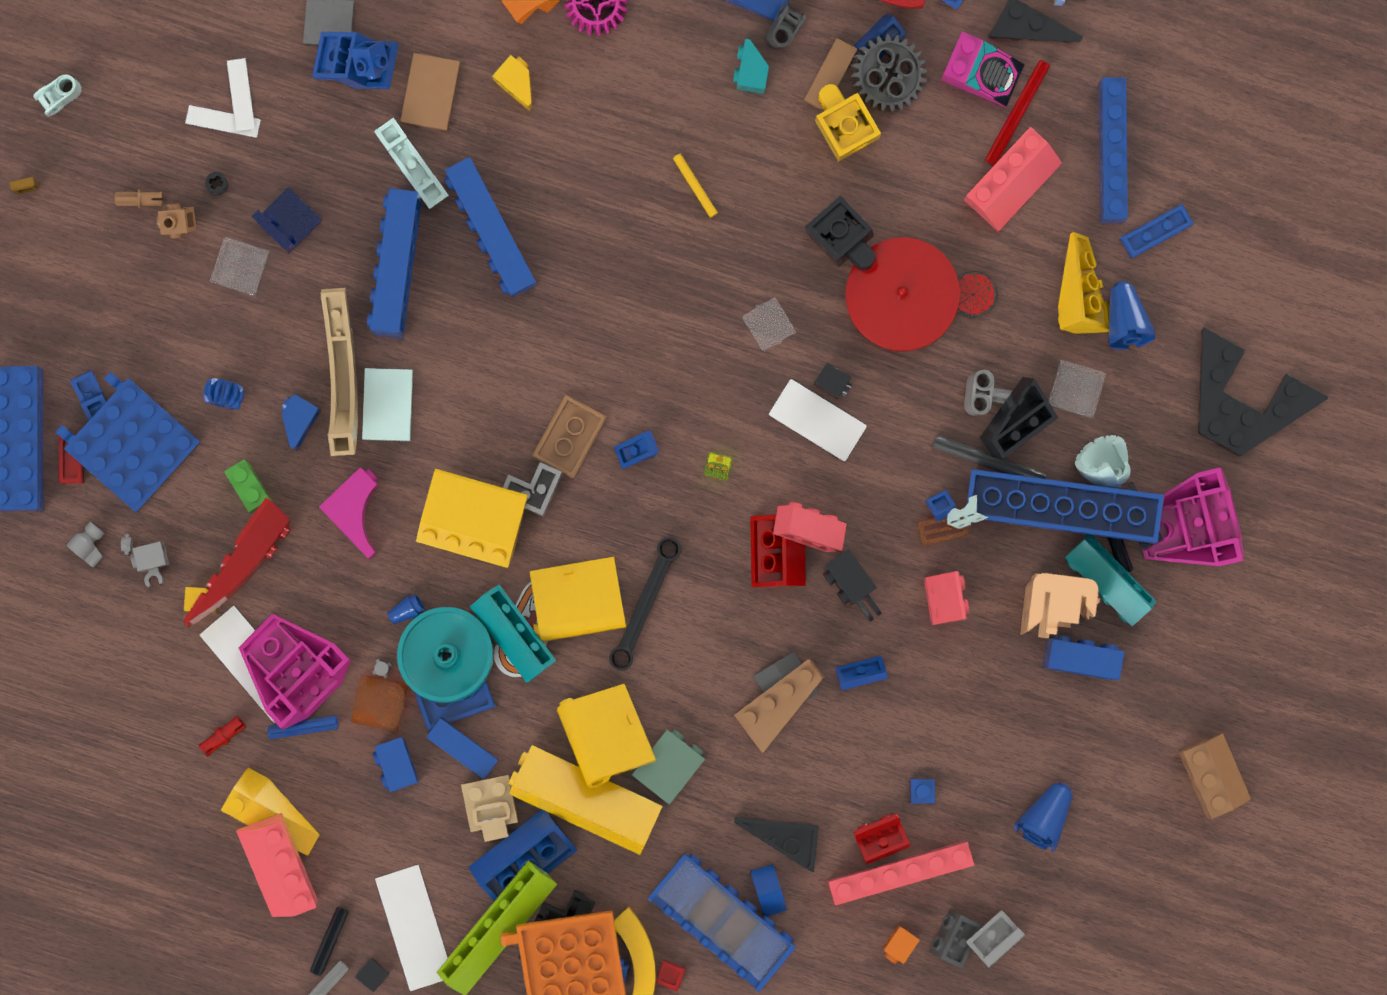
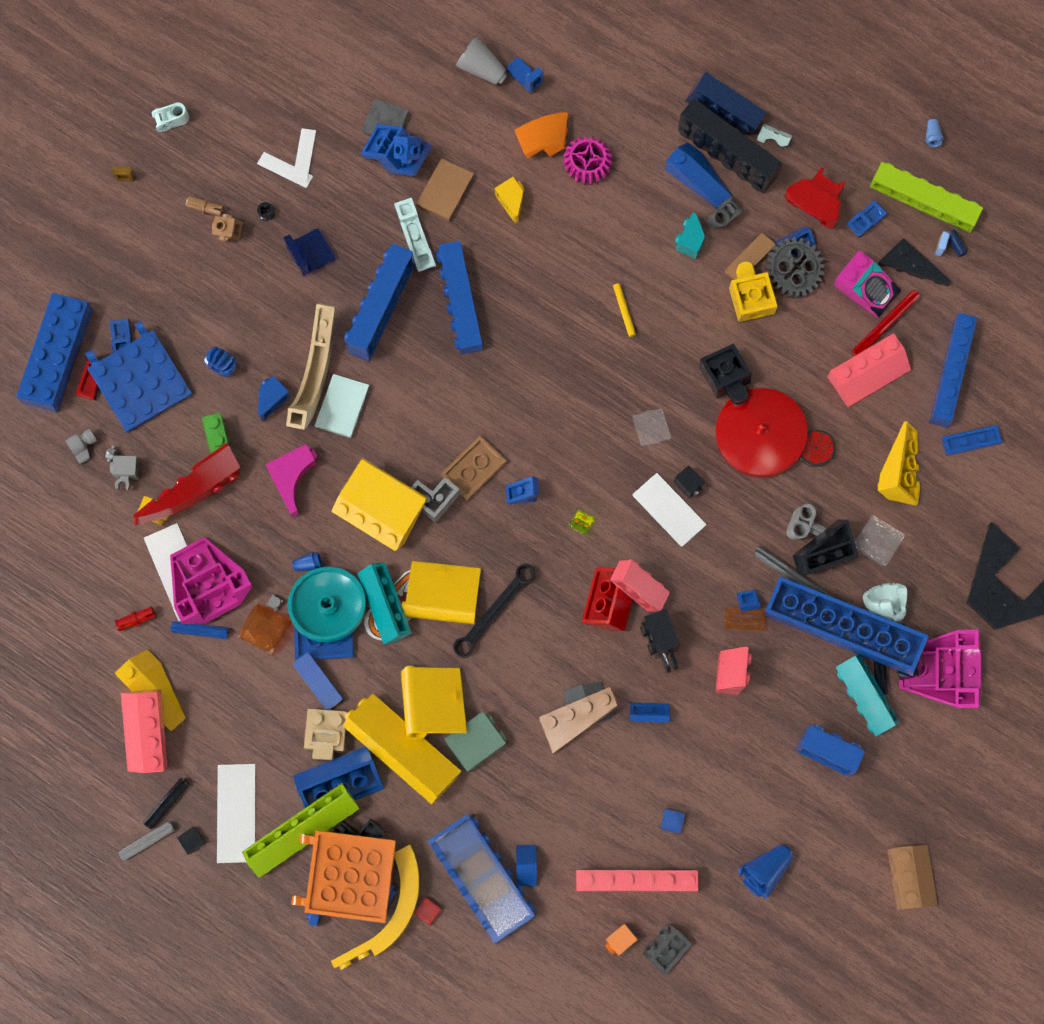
camera: 20 degrees right, 10 degrees down
clear plate [210,237,271,297] -> none
blue brick [373,737,419,792] -> none
black wing [734,817,819,872] -> none
red bracket [853,814,911,865] -> none
light aqua piece [947,495,988,529] -> none
light grey bracket [966,910,1025,968] -> none
light nougat piece [1020,573,1100,639] -> none
blue cone [1108,281,1156,350] -> none

